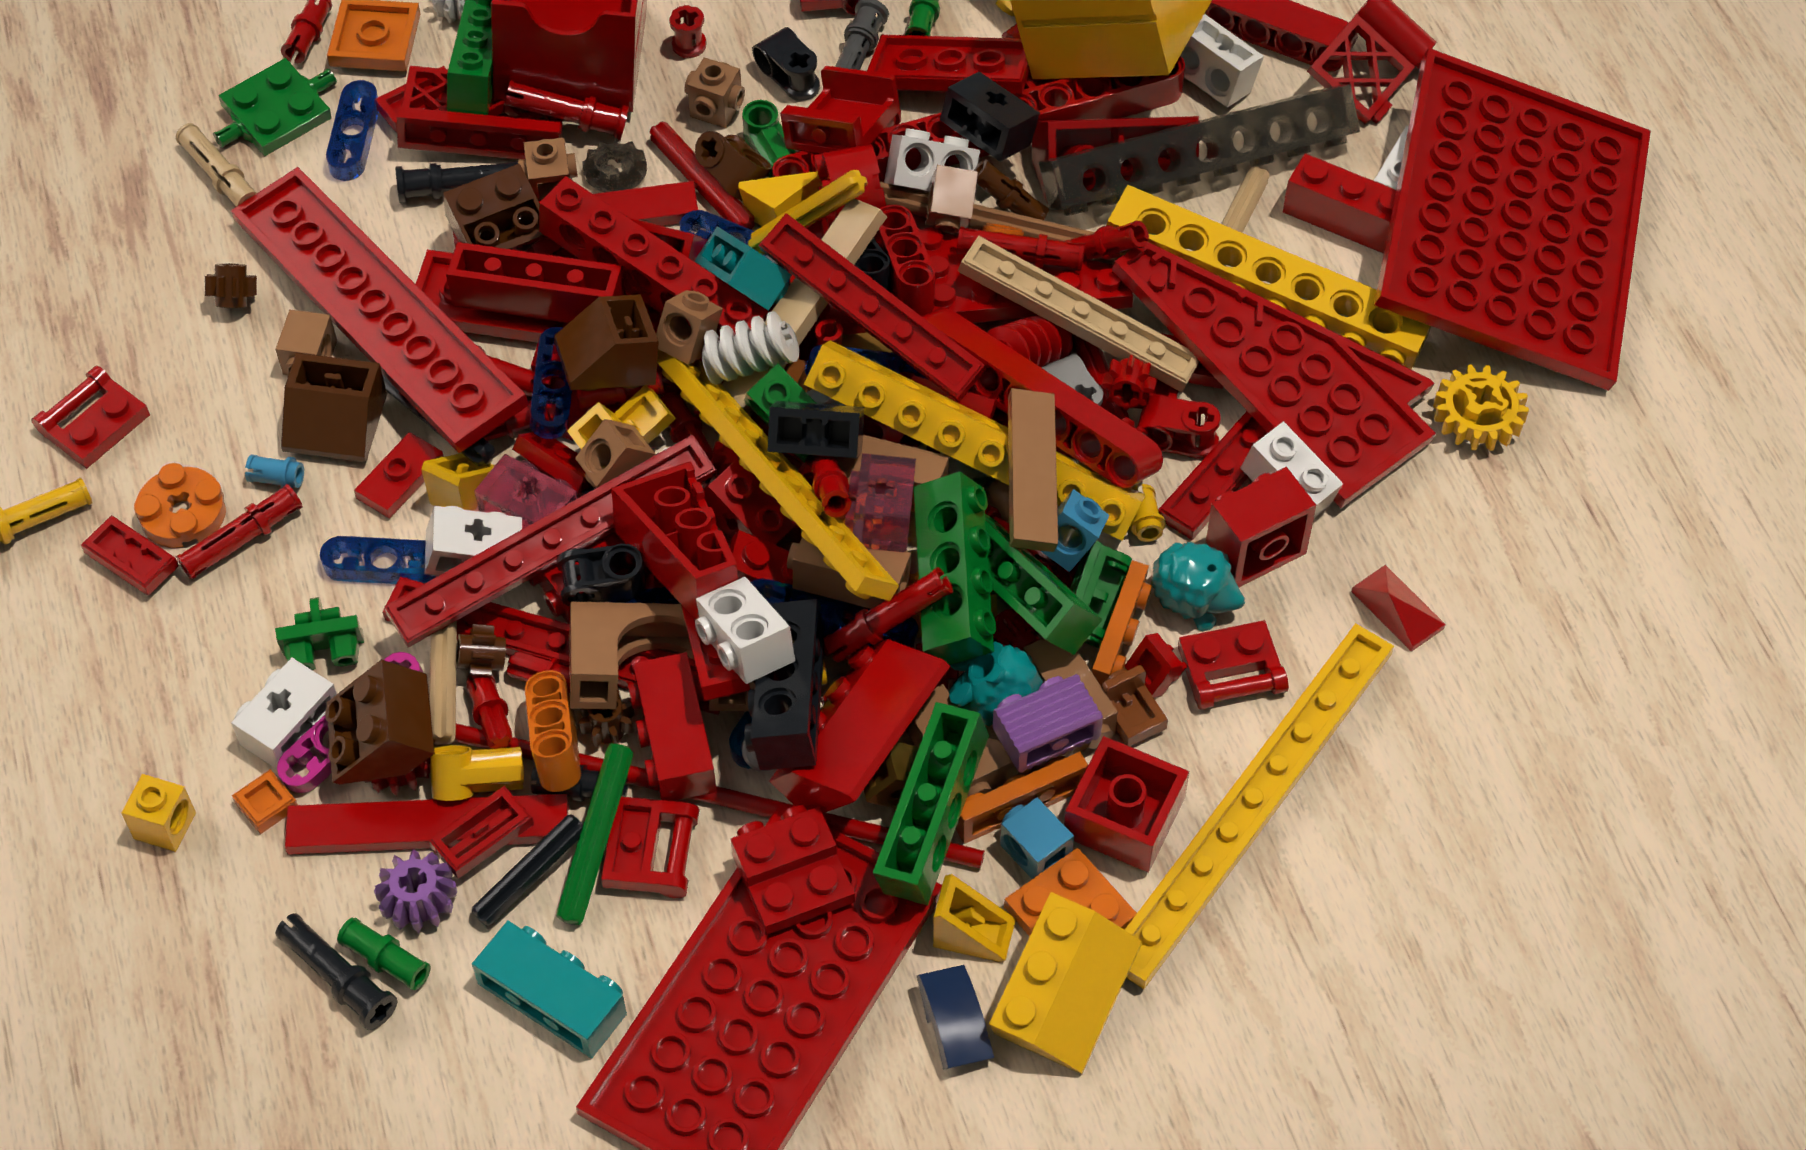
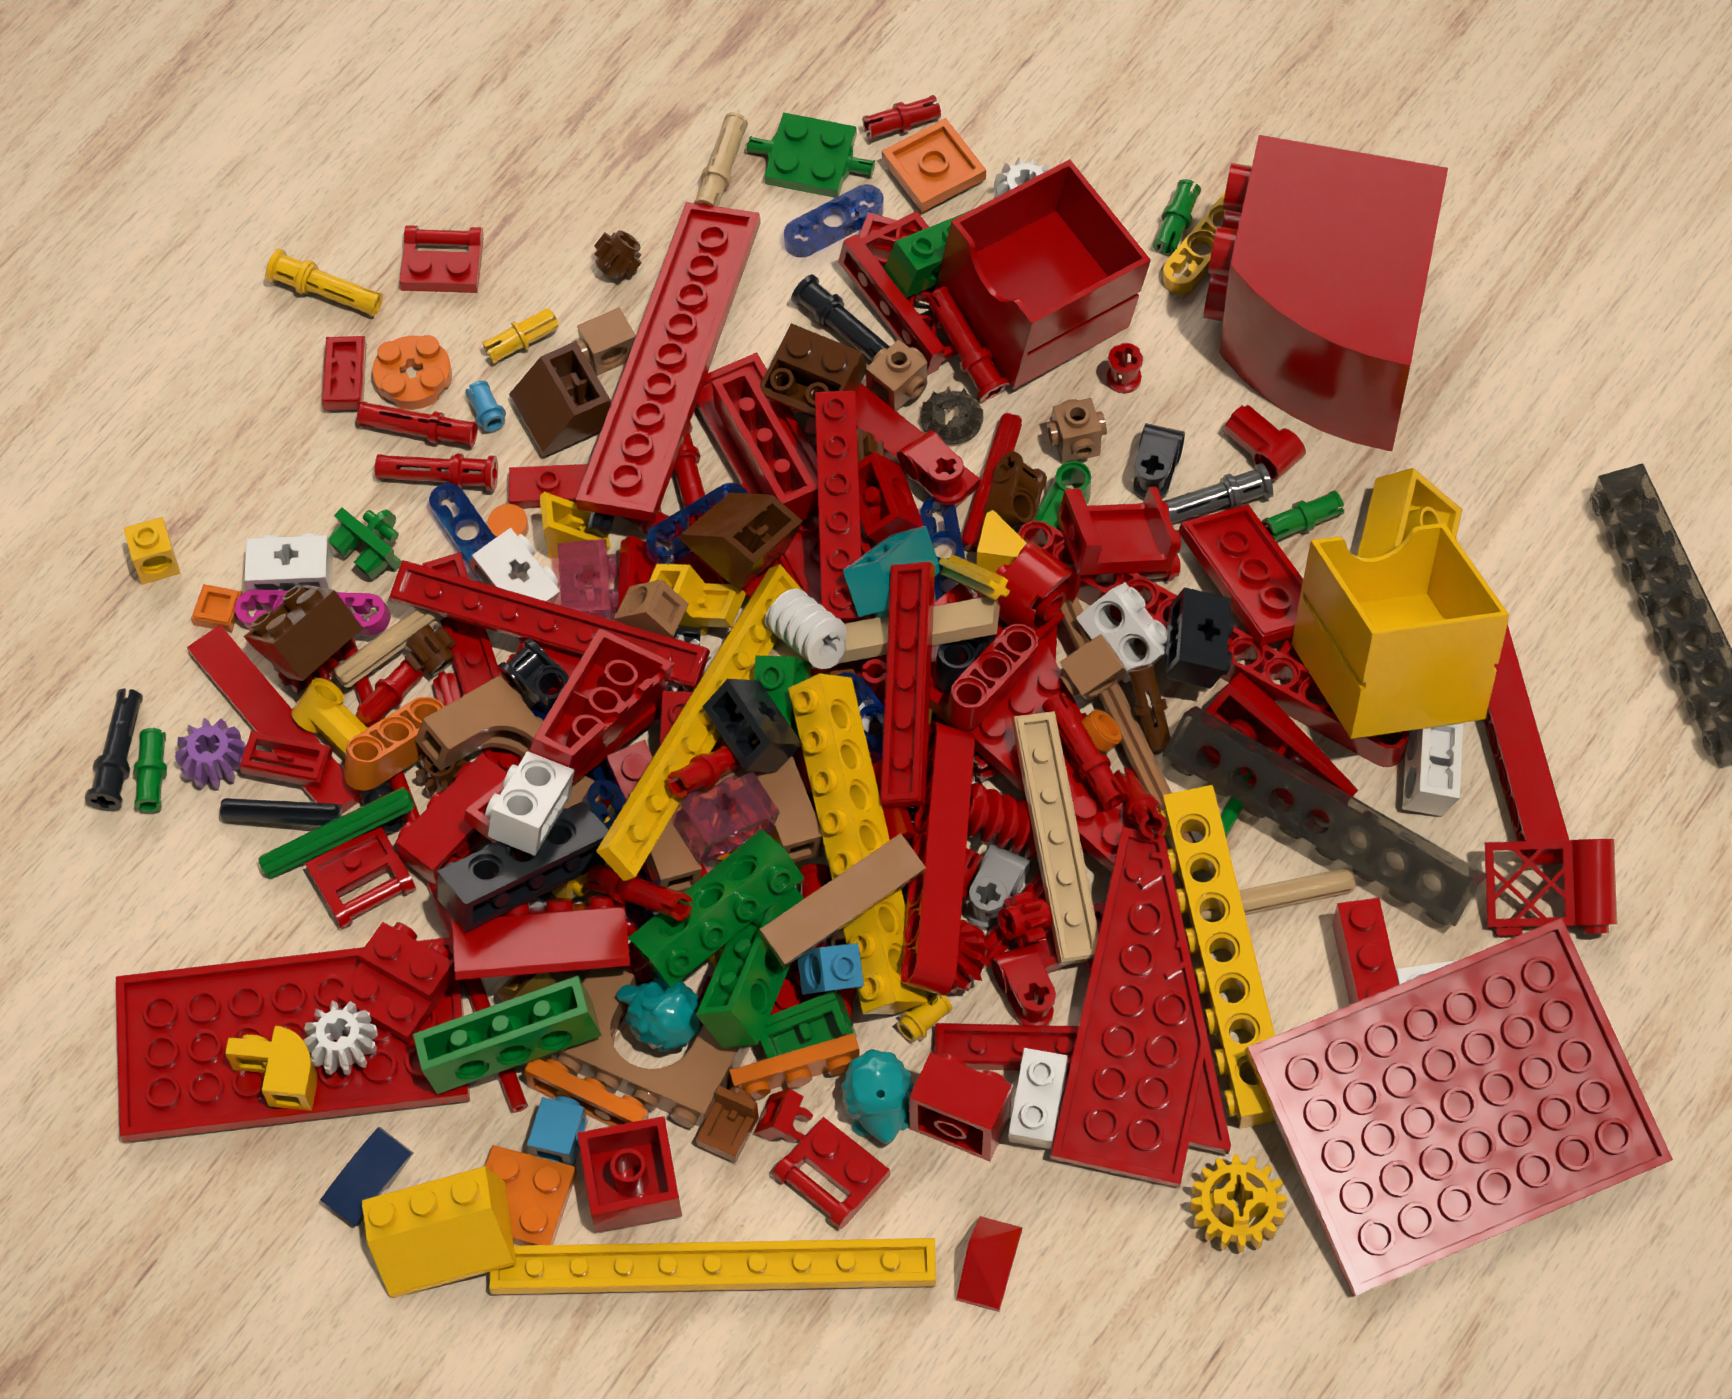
camera: 55 degrees right, 5 degrees up
teal brick [472,920,627,1059] -> none
medium nougat brick [656,290,723,365] -> none
yellow slope [933,874,1016,962] -> none
medium lavender brick [993,674,1103,772] -> none
none -> yellow brick [225,1026,317,1111]
none -> white gear [304,1001,378,1076]
none -> red pin [375,453,498,491]
none -> yellow axle [482,308,559,364]
none -> orange tile [487,504,529,540]
none -> red piece [897,430,967,505]

